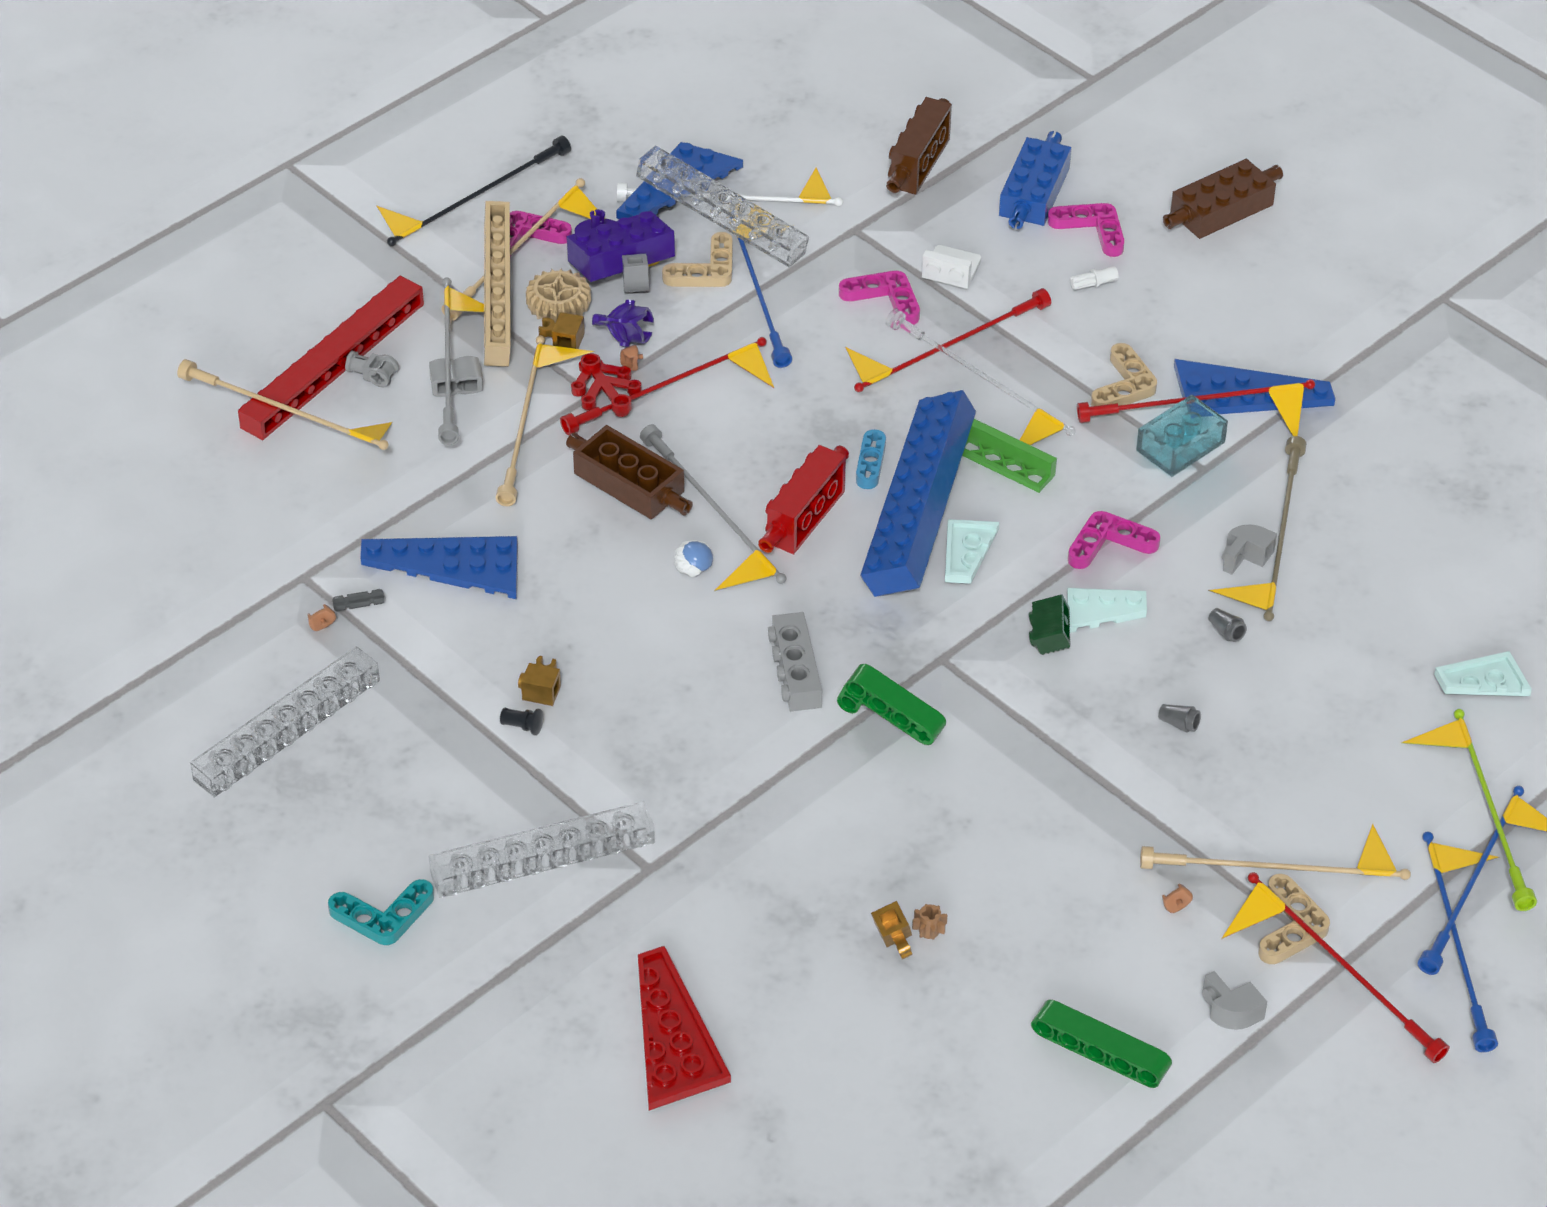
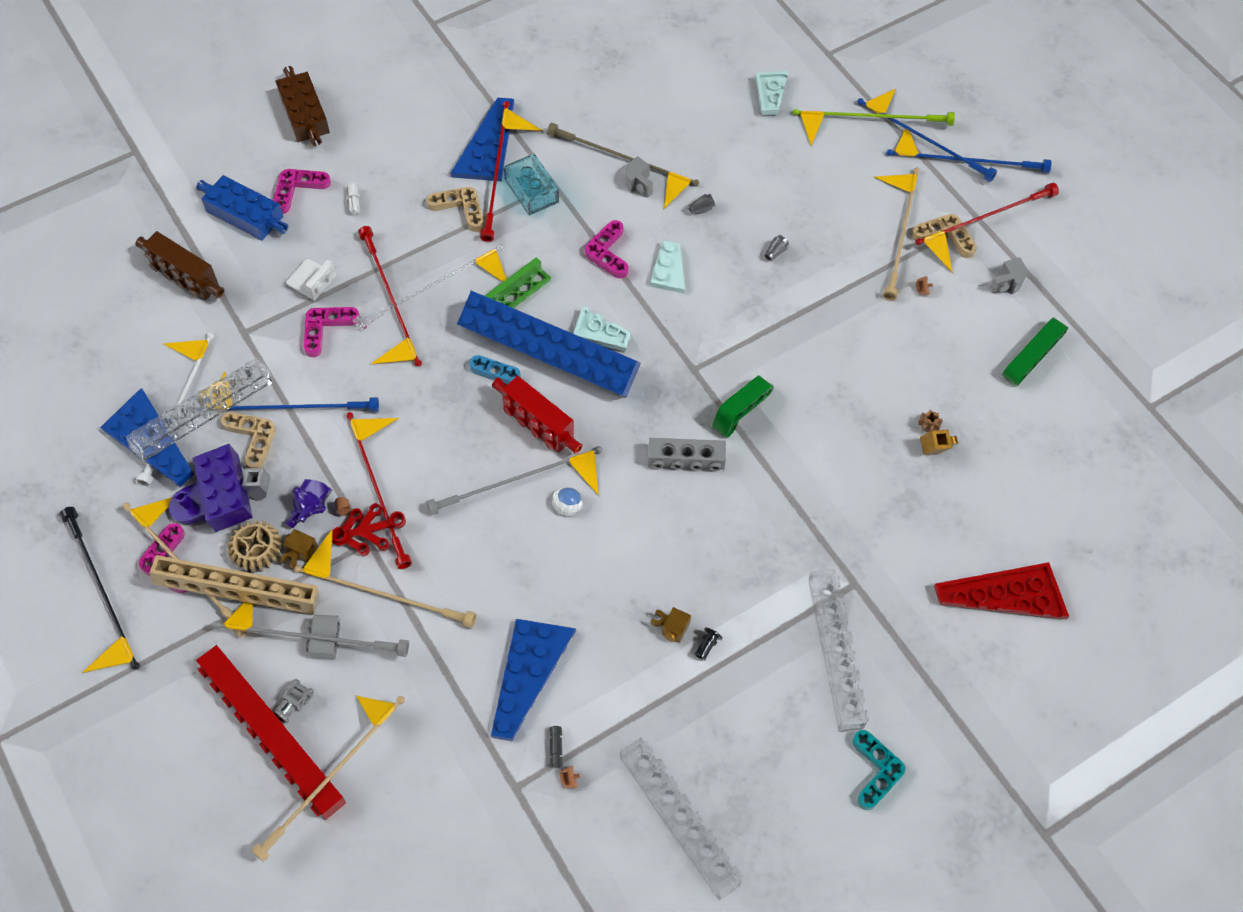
camera: 80 degrees left, 15 degrees up
reddish brown brick [566,425,693,520] -> none
dark green brick [1029,594,1070,655] -> none

